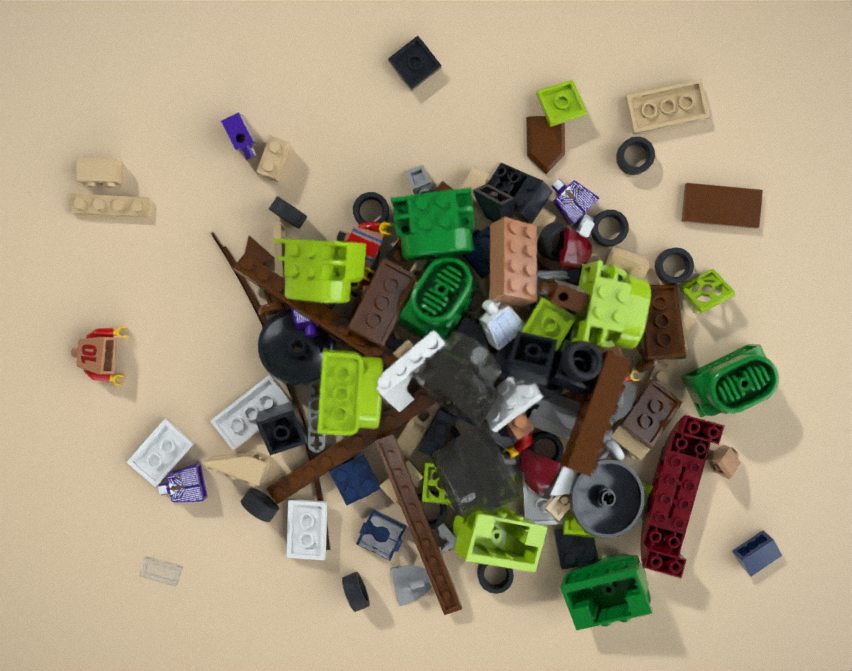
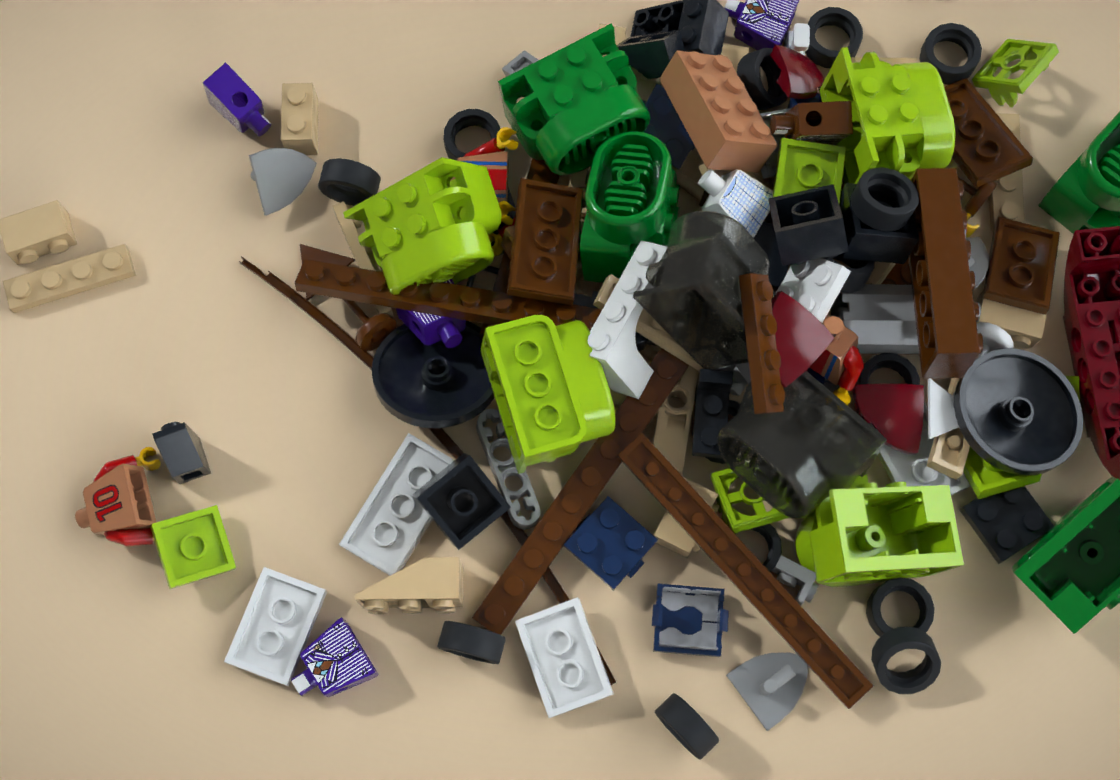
camera: 25 degrees left, 15 degrees down
none -> lime plate [150,505,236,589]
none -> black slope [152,422,211,484]
none -> light grey shield [249,148,317,215]
none -> reddish brown plate [739,273,785,414]
none -> dark red brick [771,291,834,388]
none -> black tyre [871,627,941,694]

